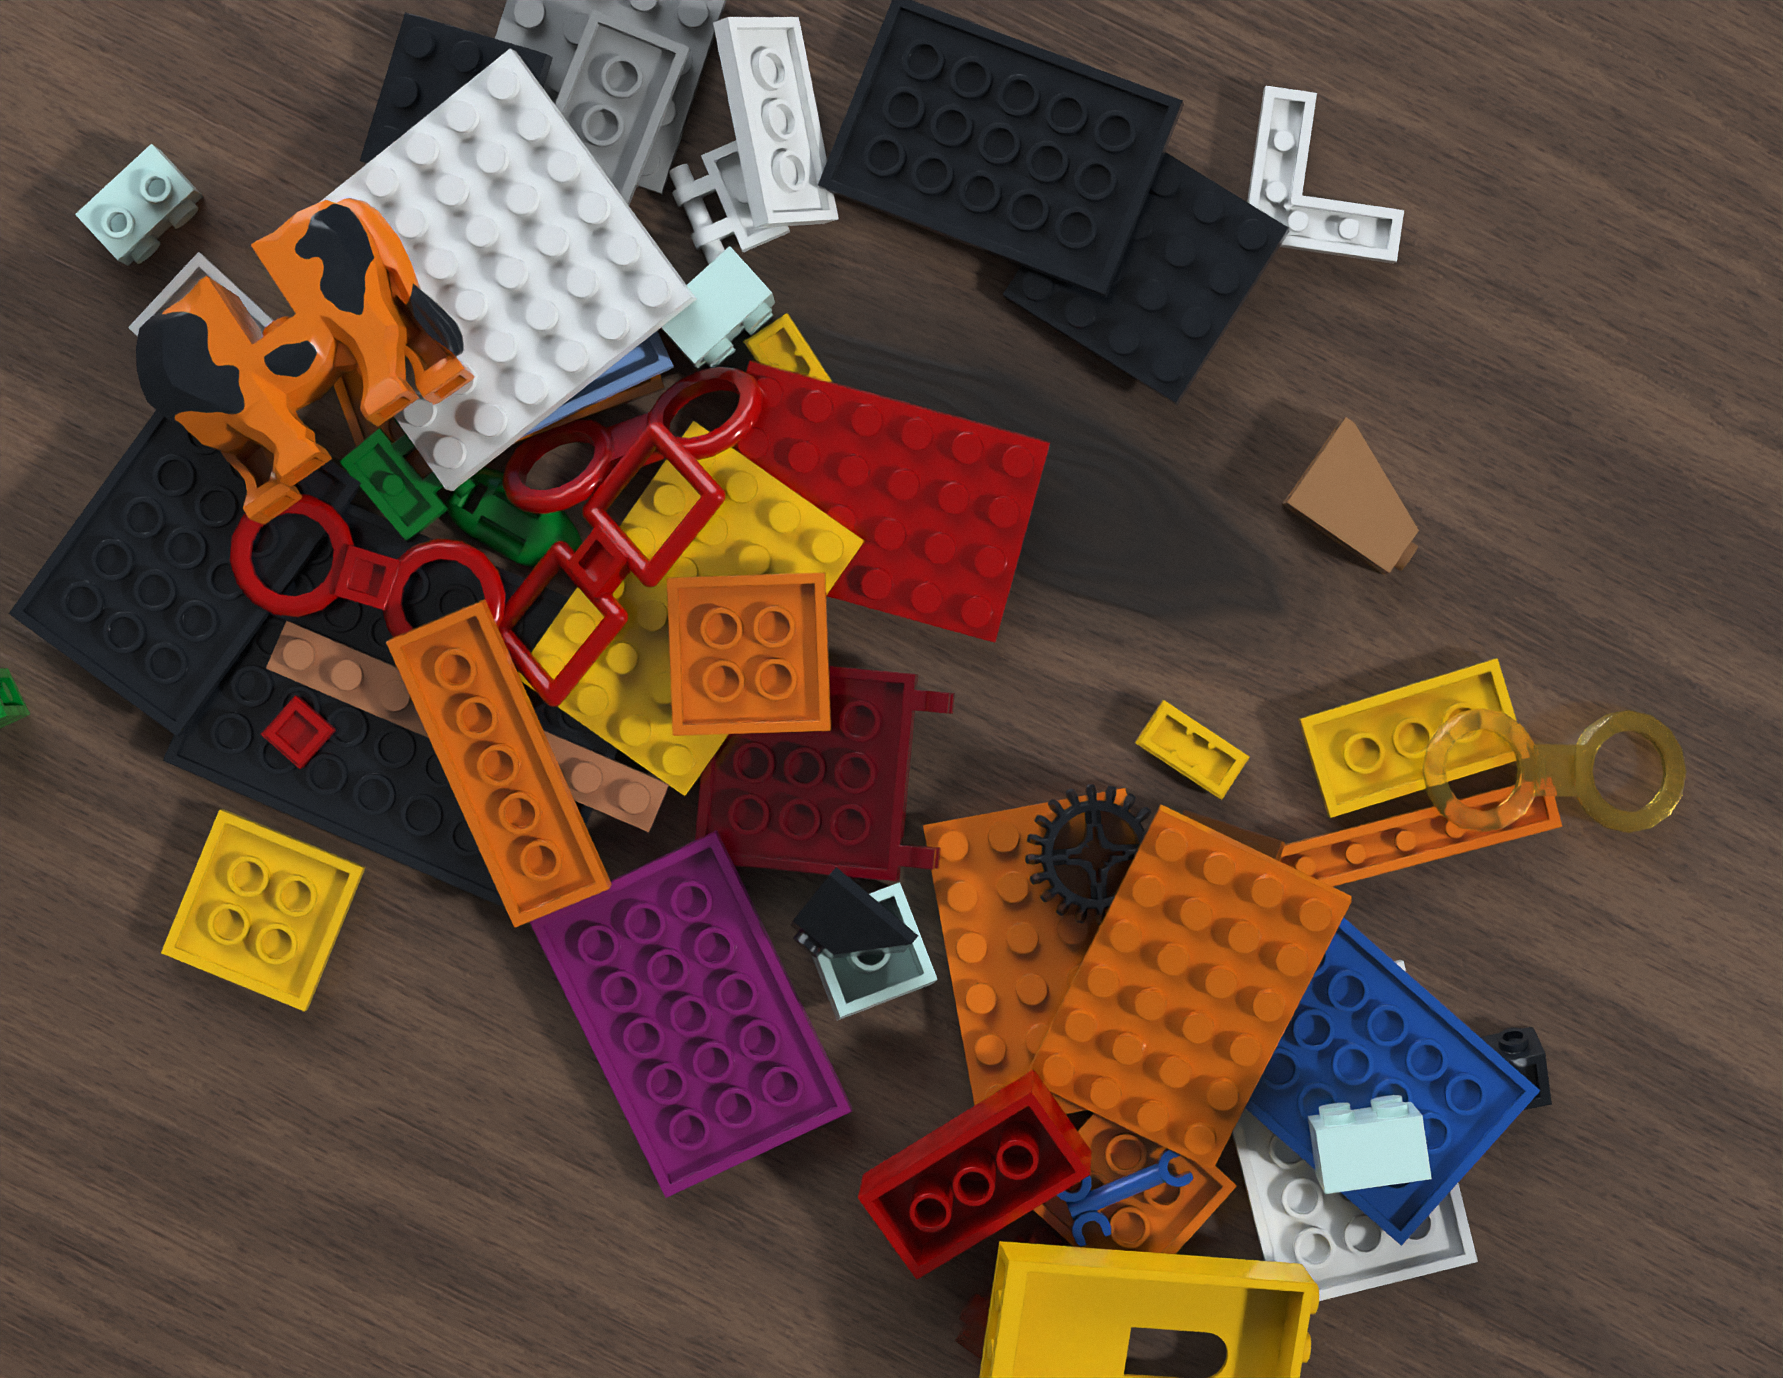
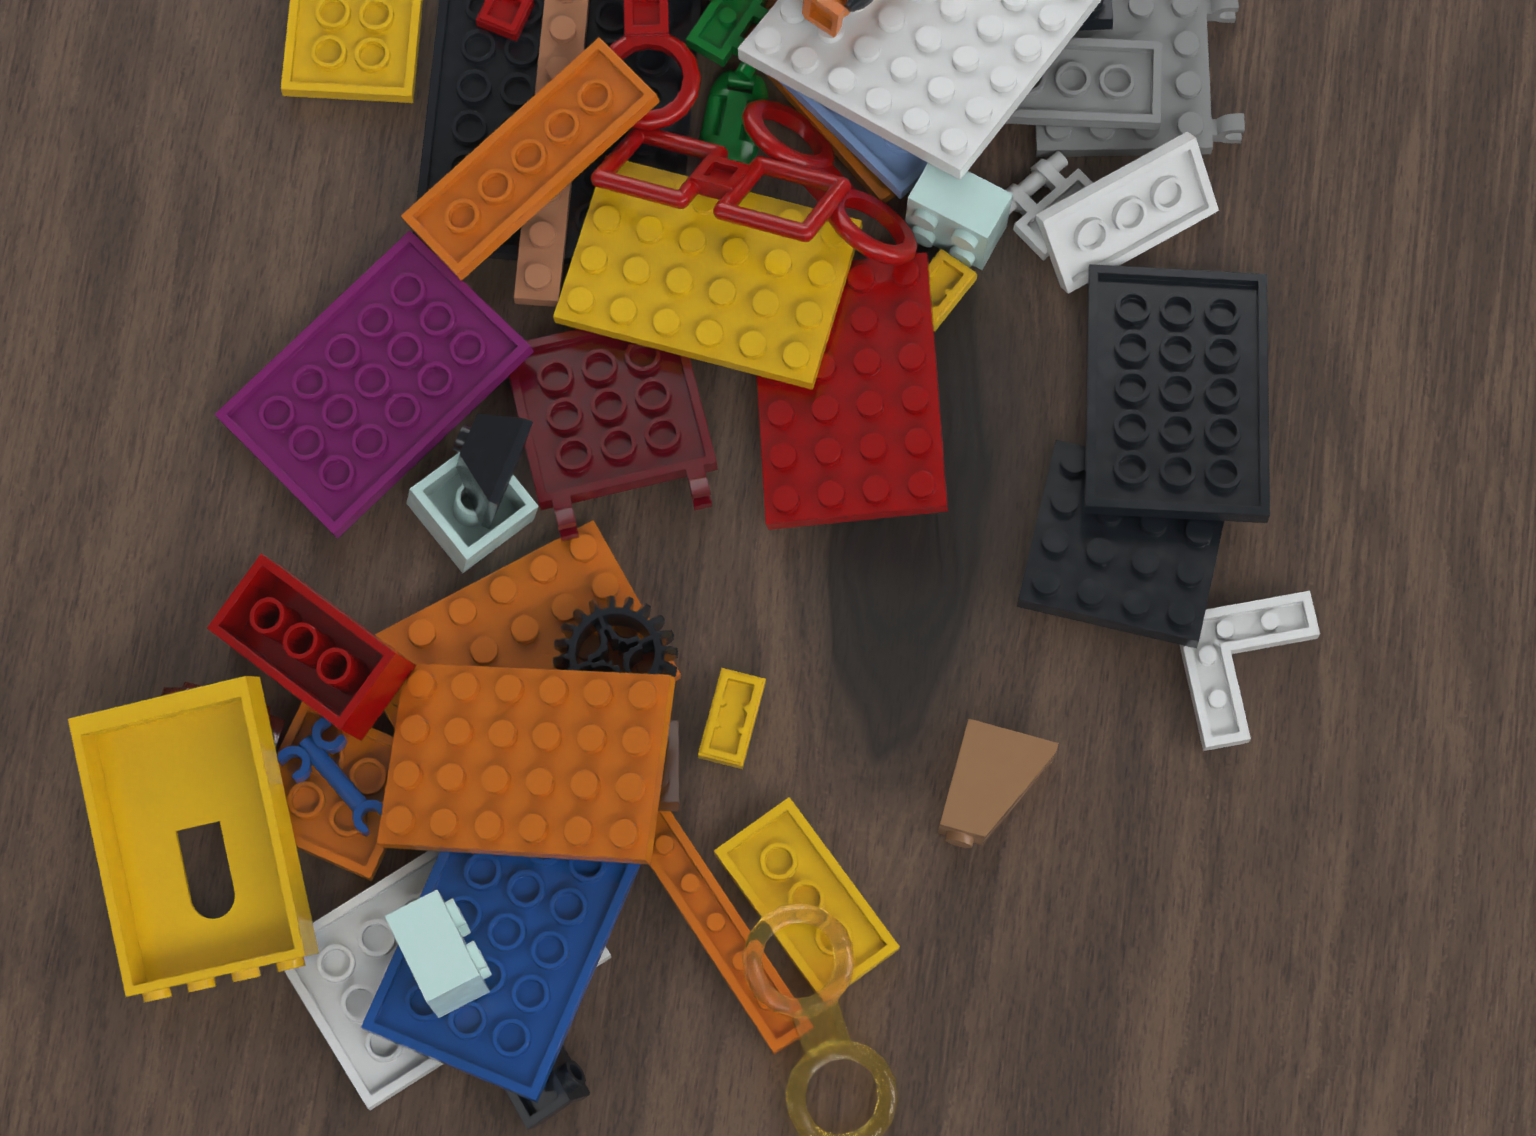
camera: 70 degrees right, 15 degrees down
orange plate [667,572,831,736] -> none

